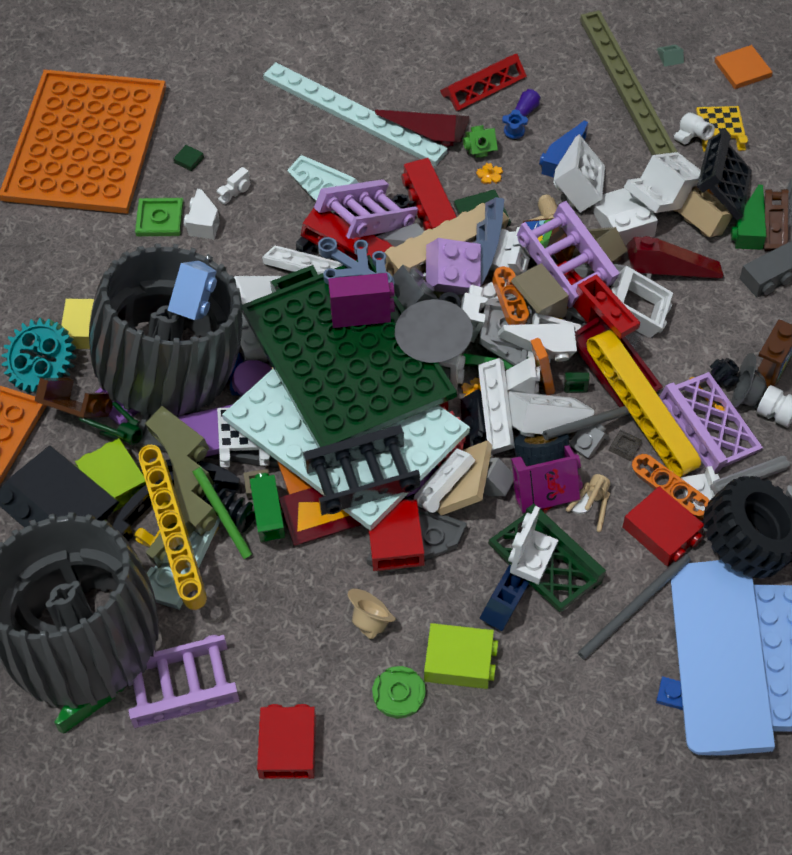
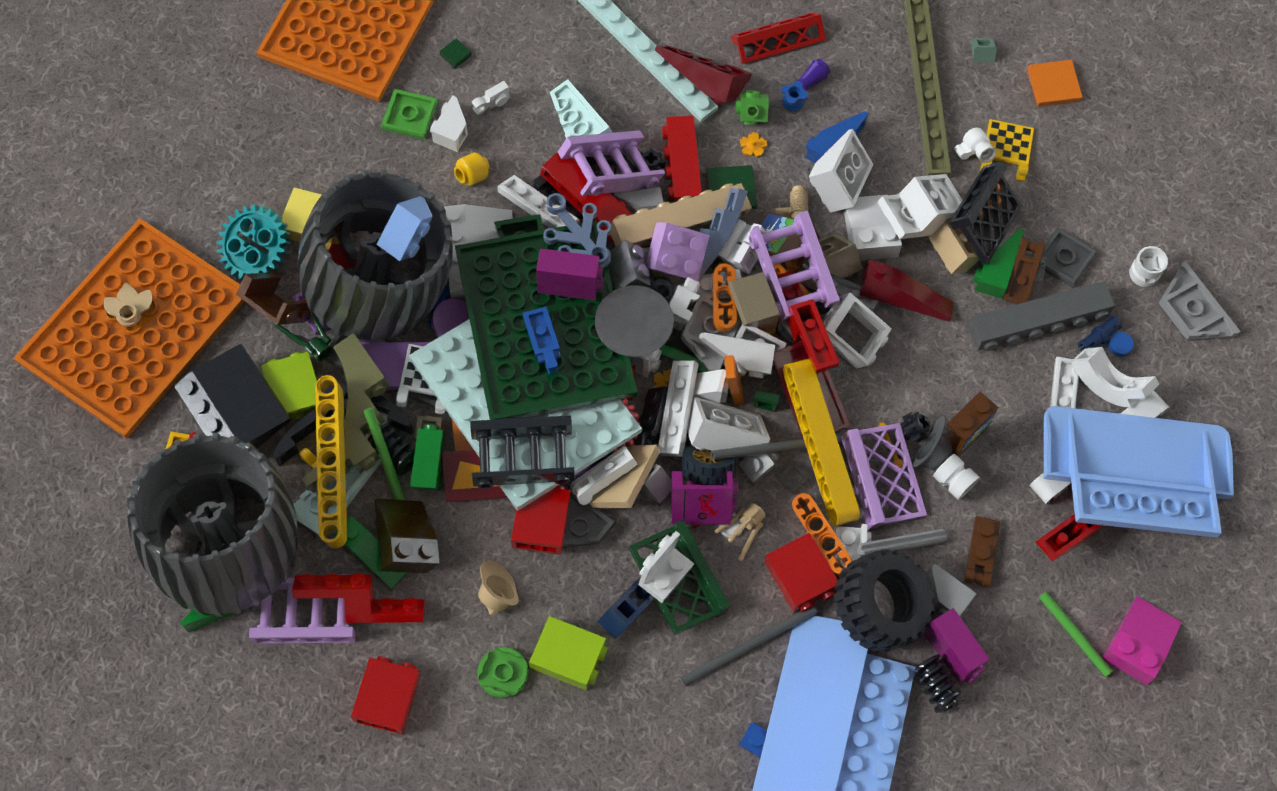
camera: 10 degrees right, 10 degrees up
none -> red bracket [292,573,425,623]
none -> green slope [334,516,407,590]
none -> dark brown slope [374,498,440,573]
none -> yellow head [454,152,490,186]
none -> blue hinge [522,307,561,375]

